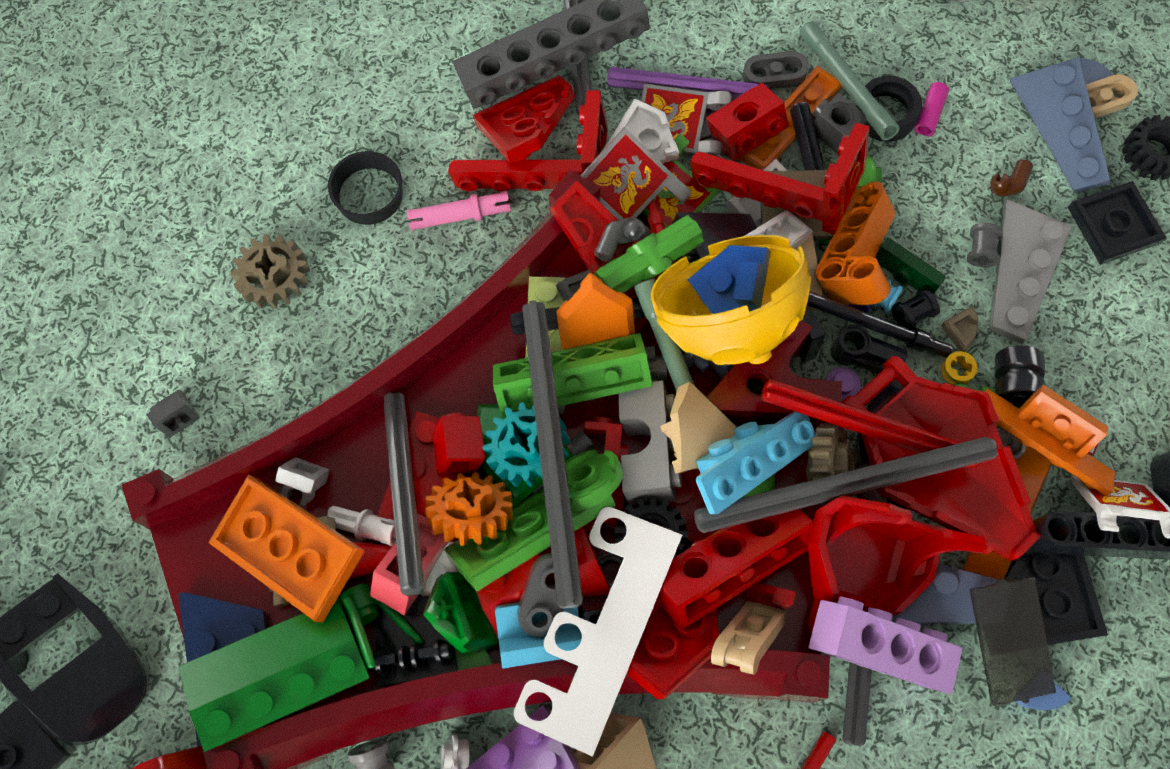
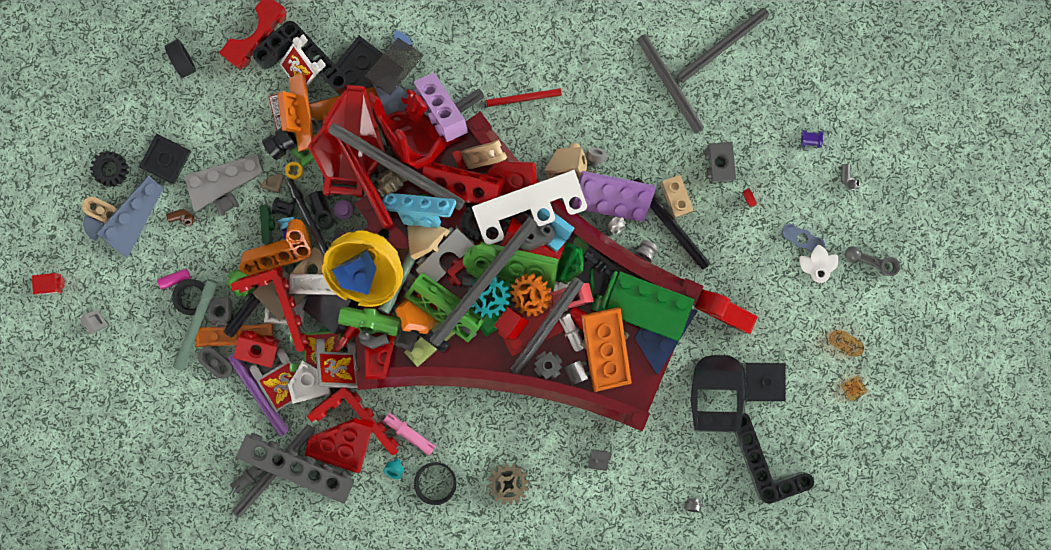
camera: 140 degrees left, 15 degrees up
none -> teal tile [383,459,404,479]
none -> red plate [401,89,428,123]
none -> dark grey brick [534,351,563,380]

